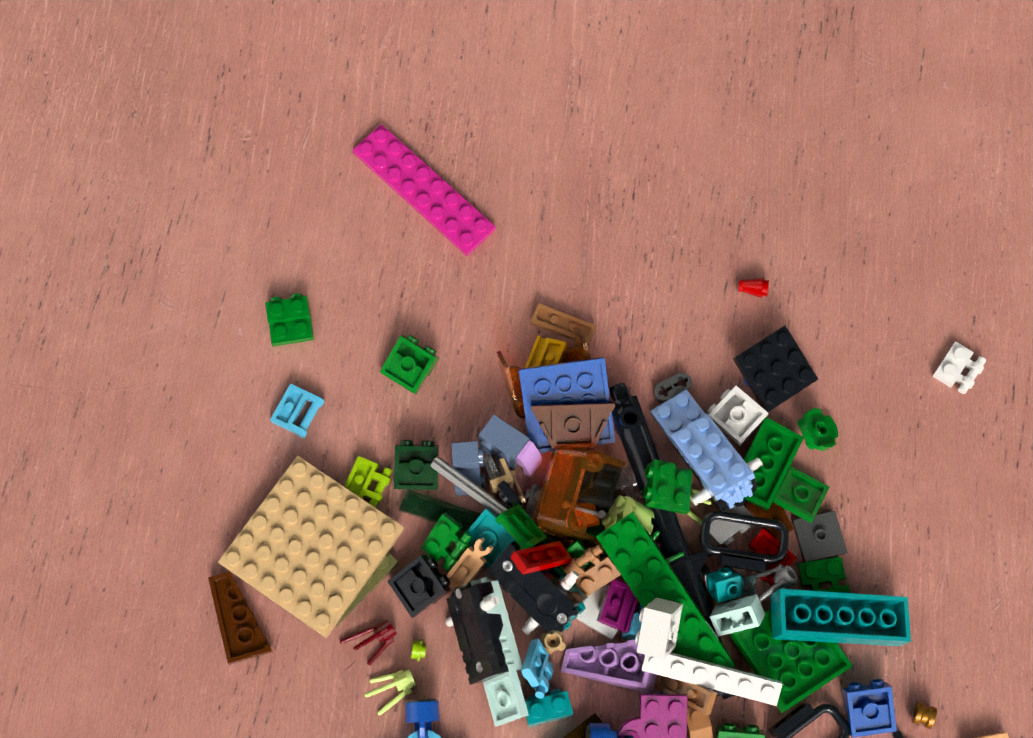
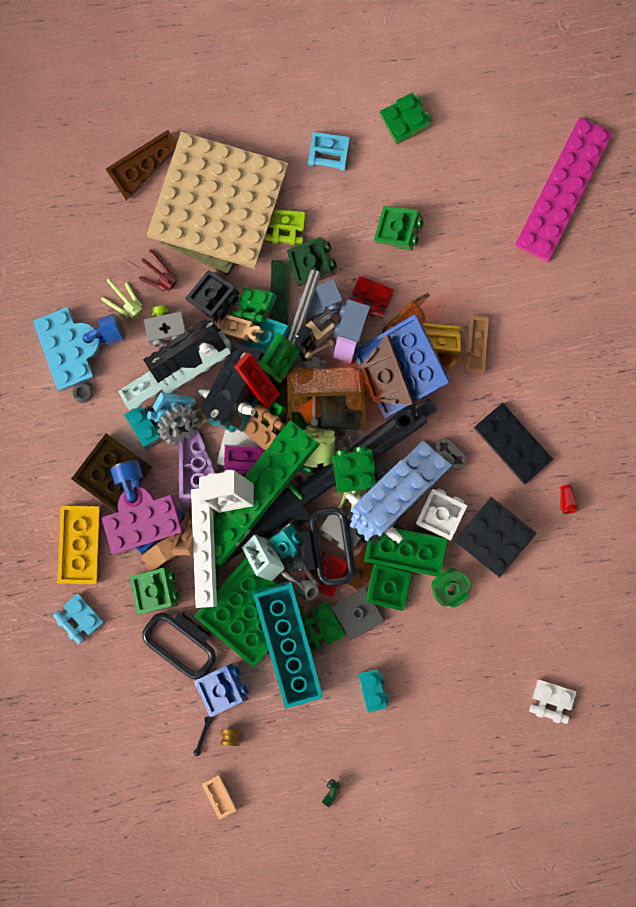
camera: 70 degrees right, 10 degrees up
none -> light grey brick [144,312,186,347]
none -> light grey gear [157,404,198,445]
none -> dark green arm [322,779,341,808]
none -> red plate [349,276,394,319]
none -> teal brick [358,669,389,713]
none -> flat silver plate [375,460,393,479]
none -> black plate [474,402,553,485]

